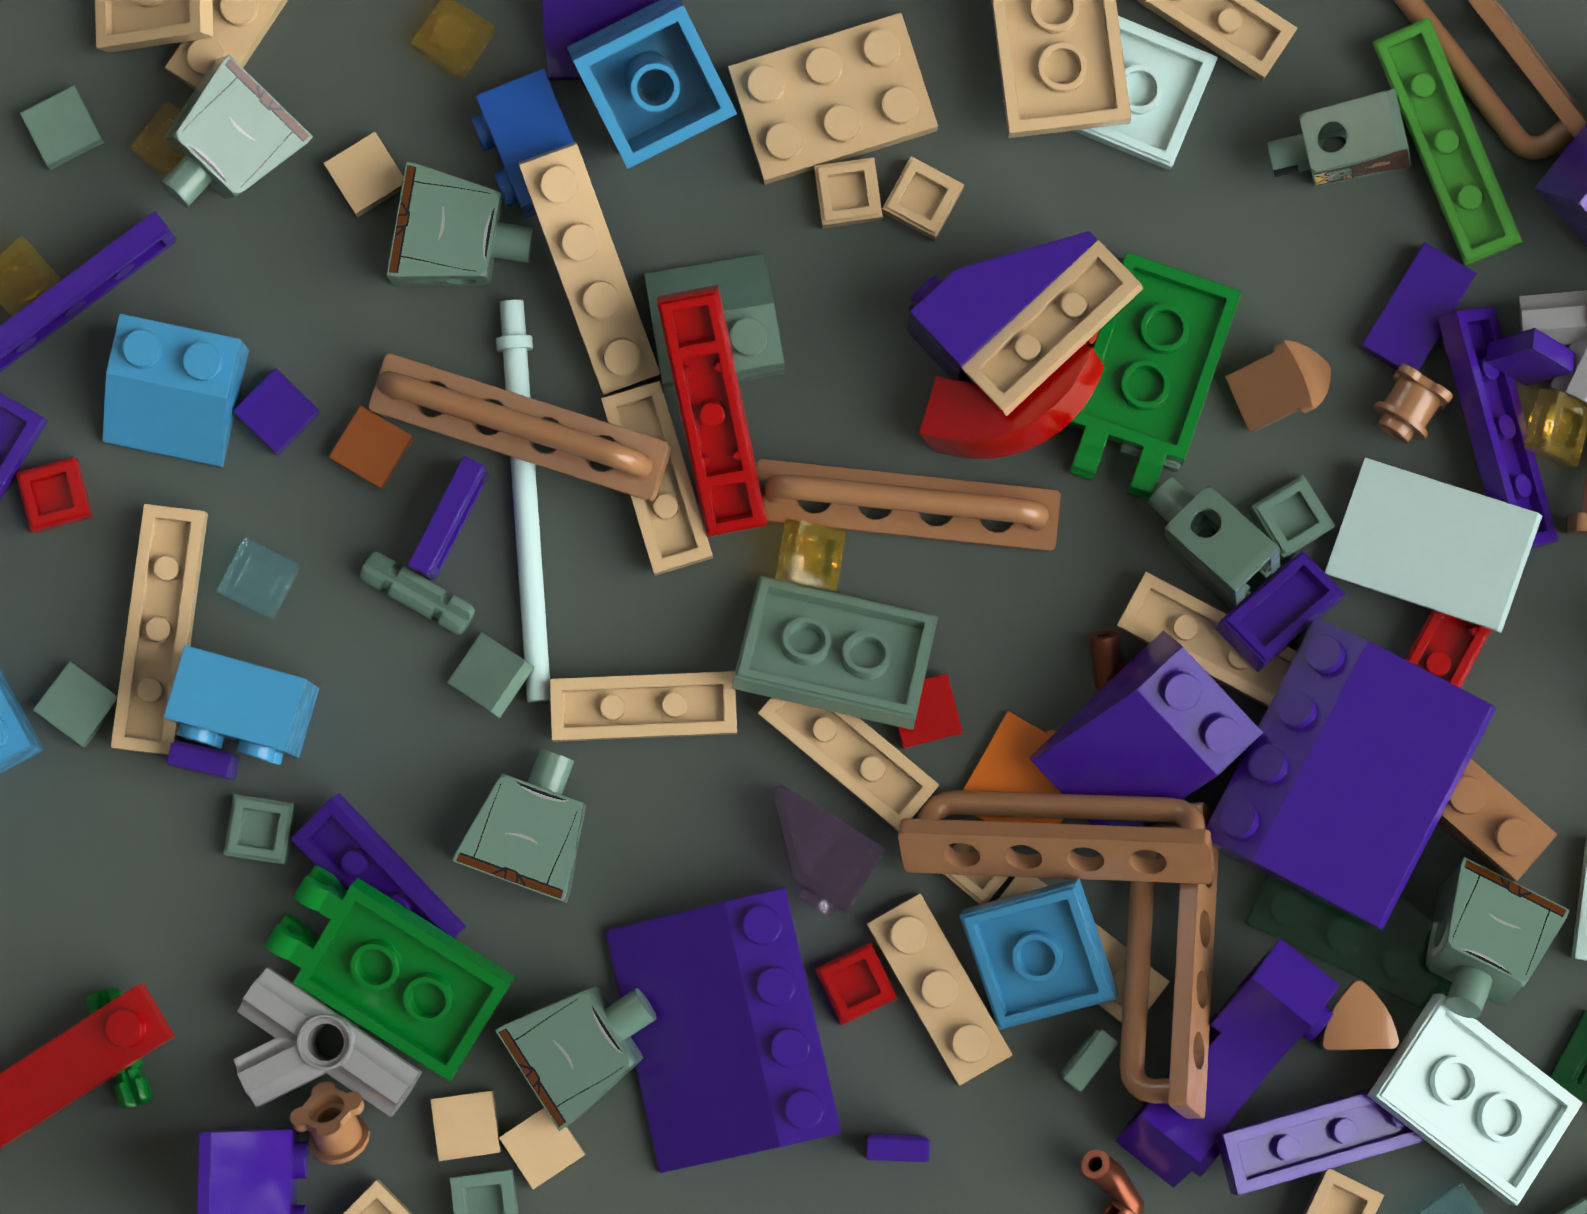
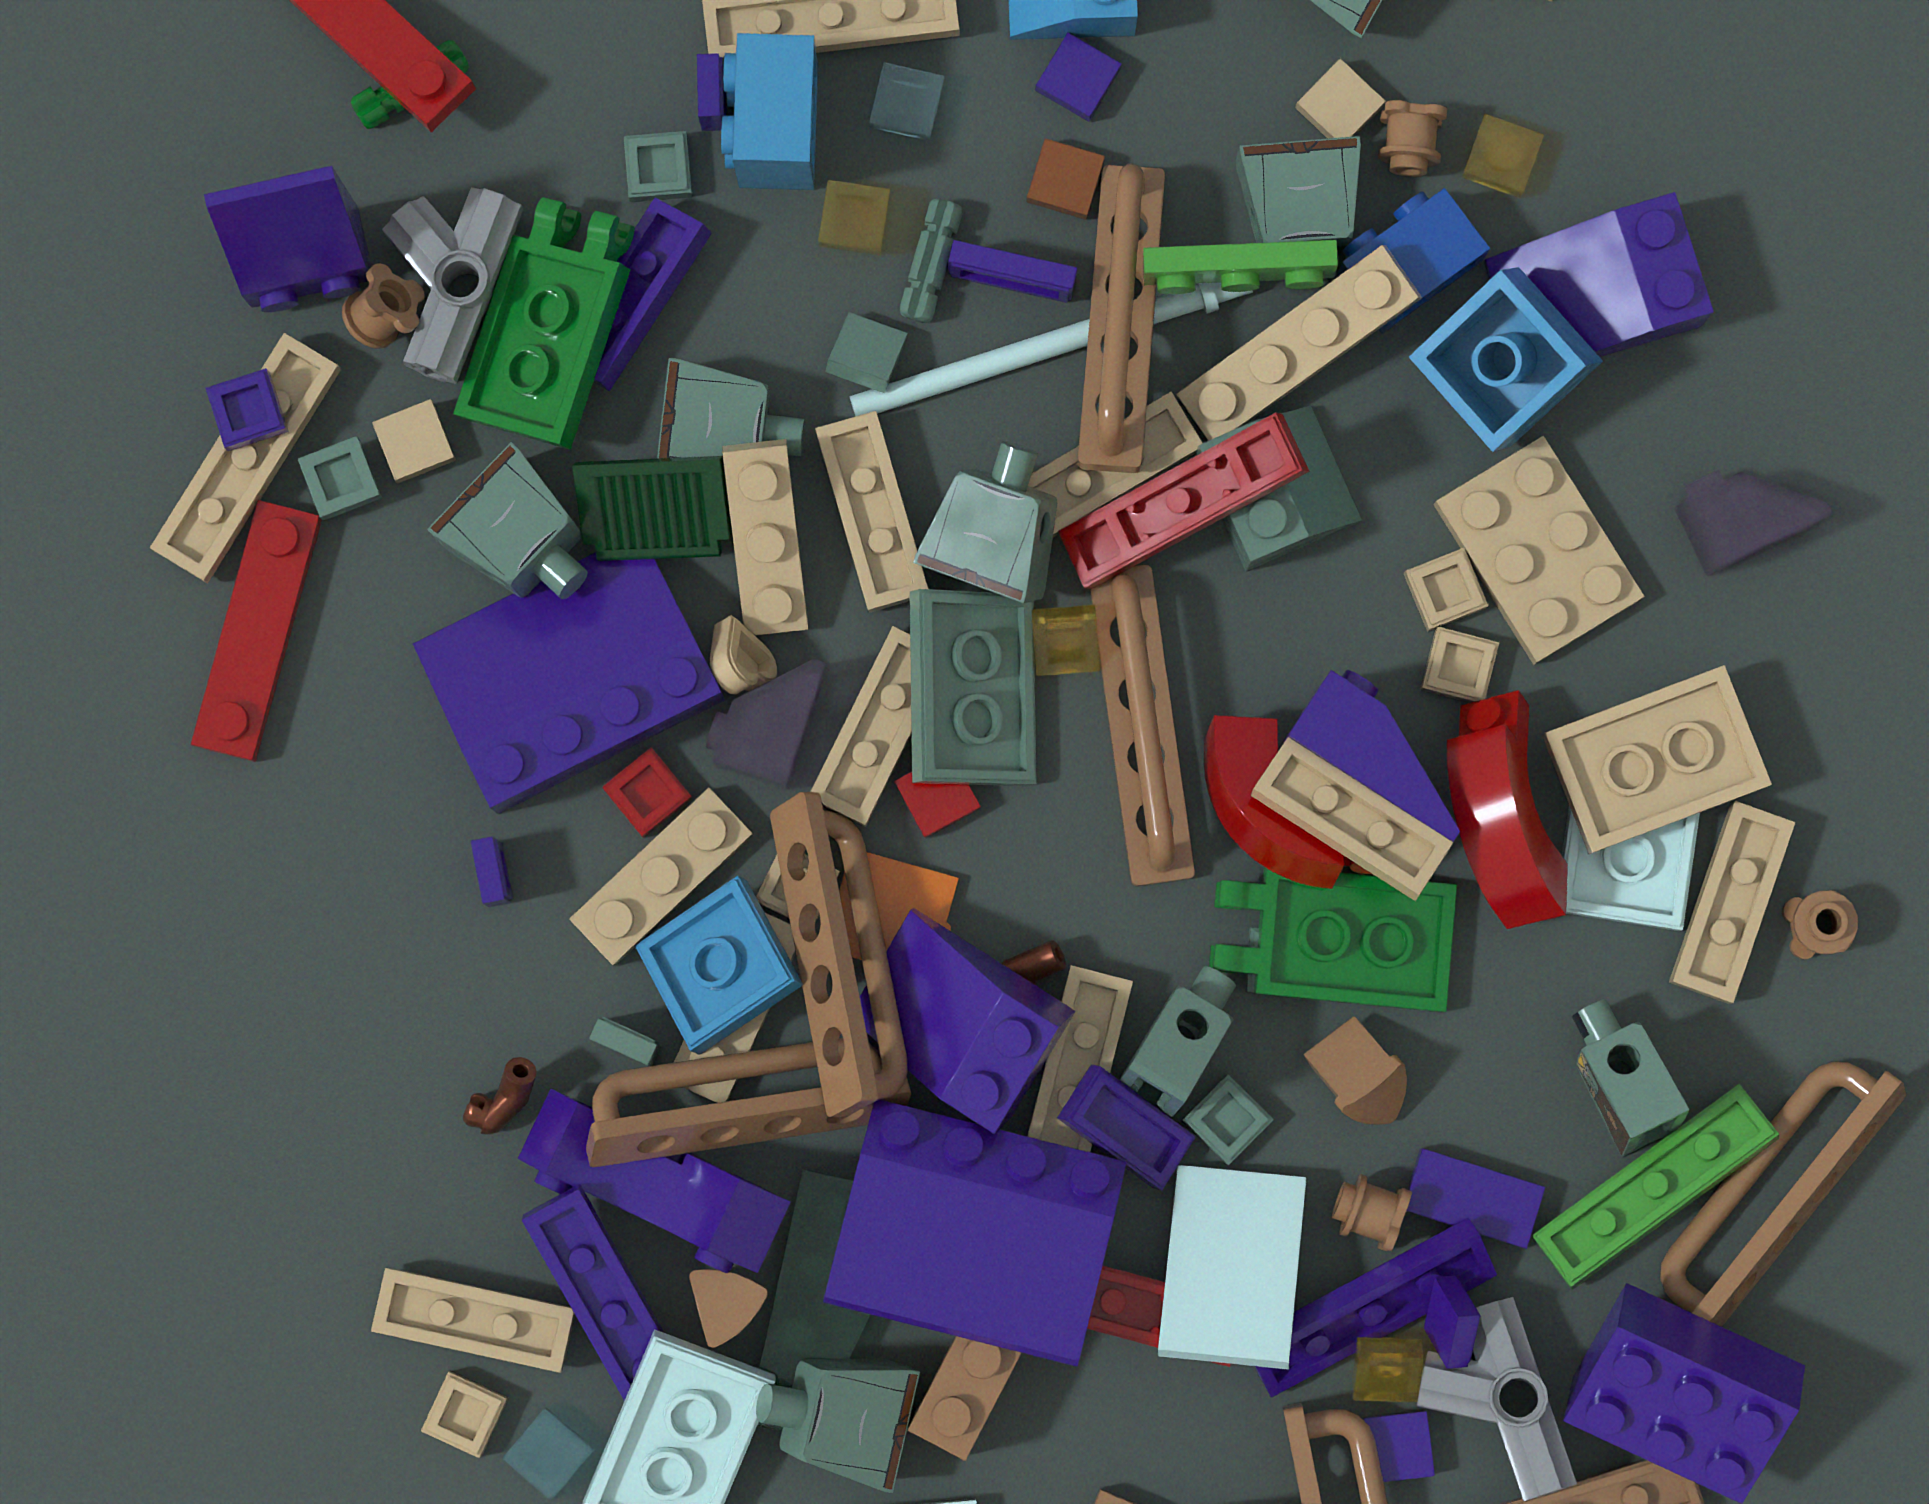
camera: 75 degrees right, 0 degrees up
tan tile [499,1108,586,1190] -> none
none -> dark green window [572,456,733,561]
none -> tan tile [710,615,777,695]
none -> tan plate [722,439,808,635]
none -> clear yellow plate [818,180,891,256]
none -> sand green torso [913,441,1058,603]
none -> bright green plate [1143,240,1338,295]
none -> medium nougat brick [1378,100,1448,177]
none -> red arch [1447,690,1568,929]

